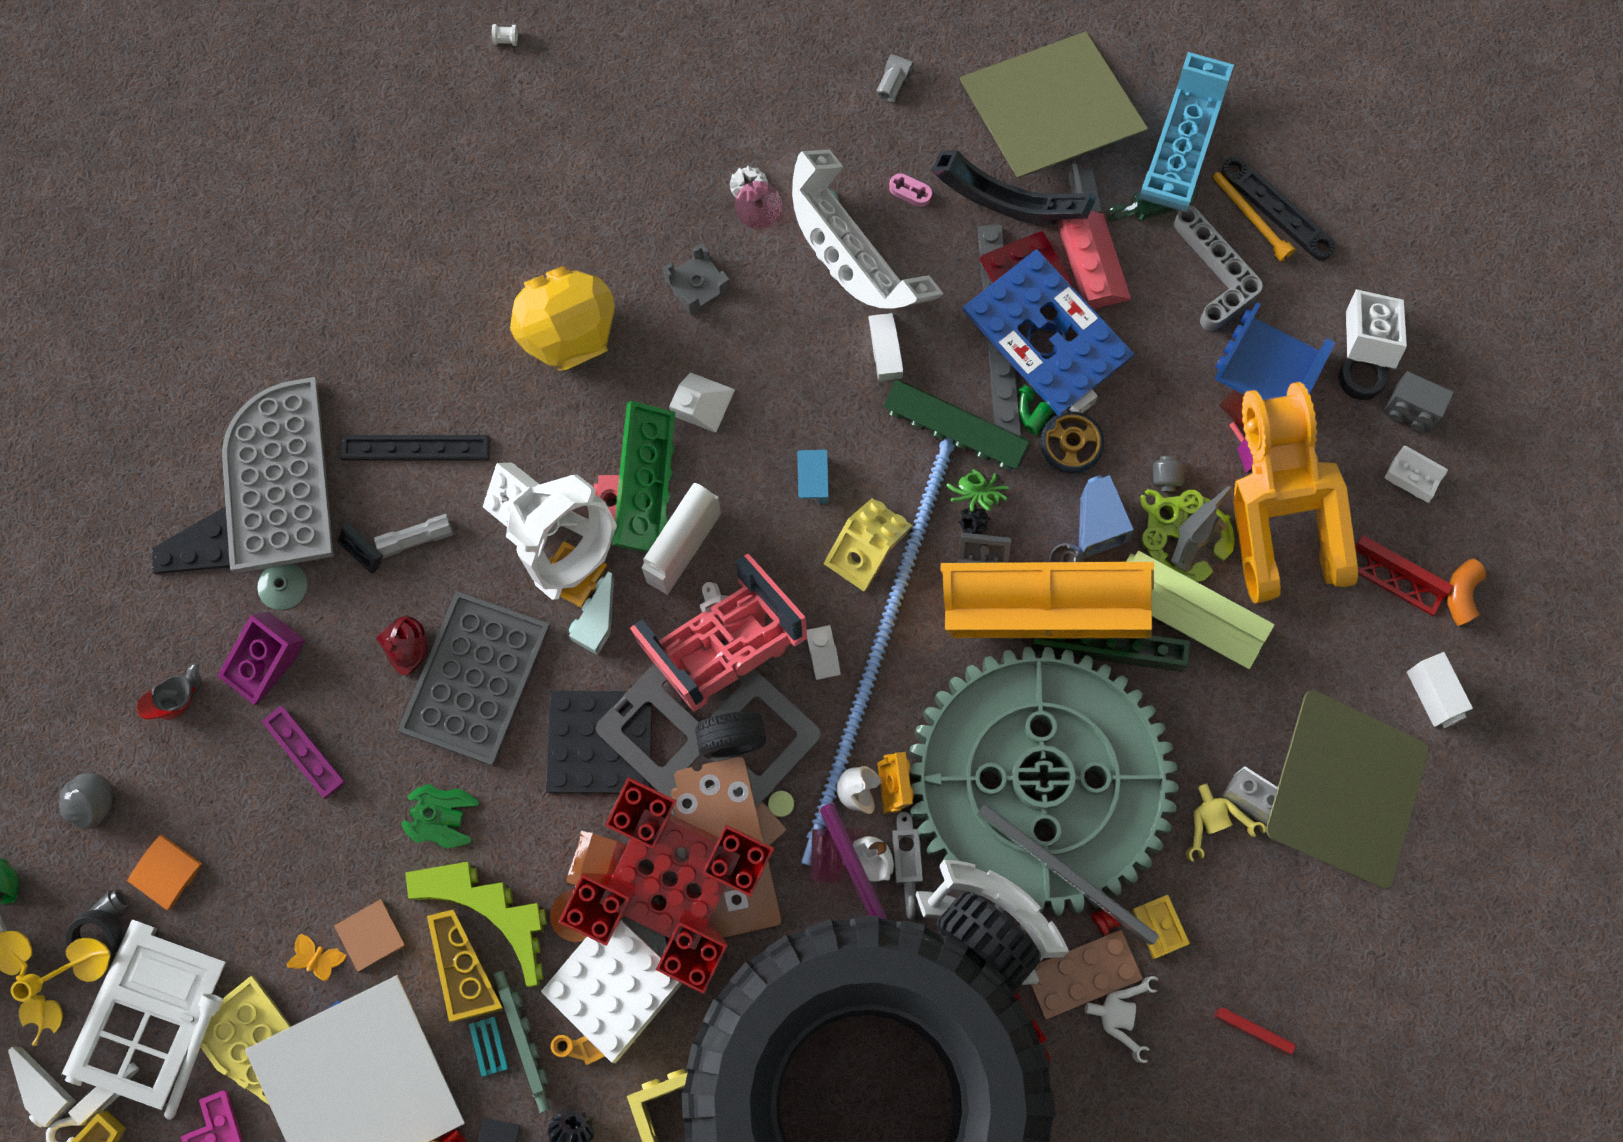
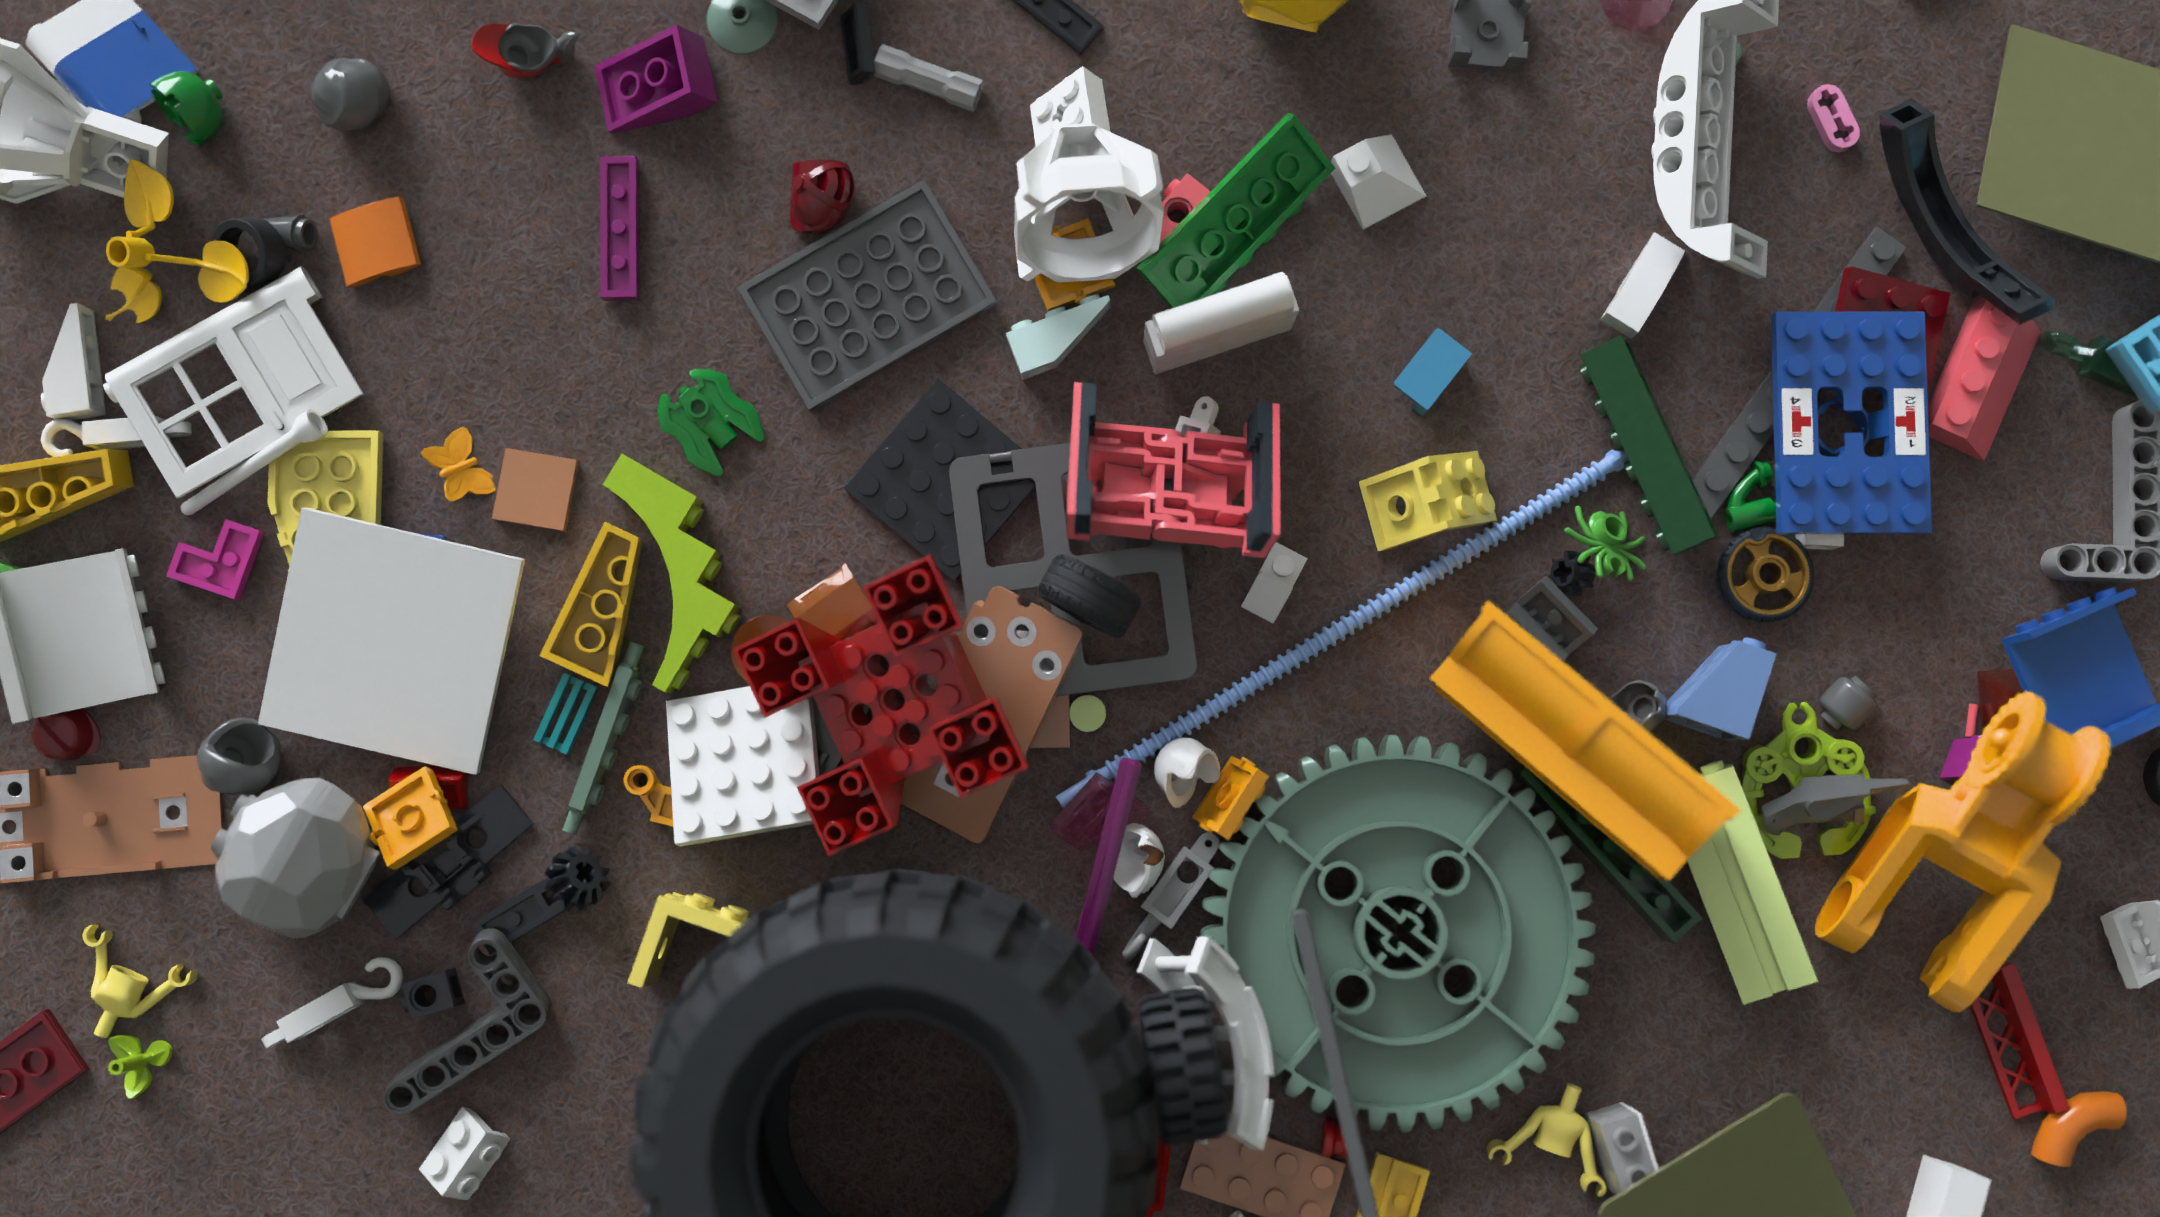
camera: 45 degrees right, 10 degrees up
dark grey panel [1069,163,1101,213] -> none

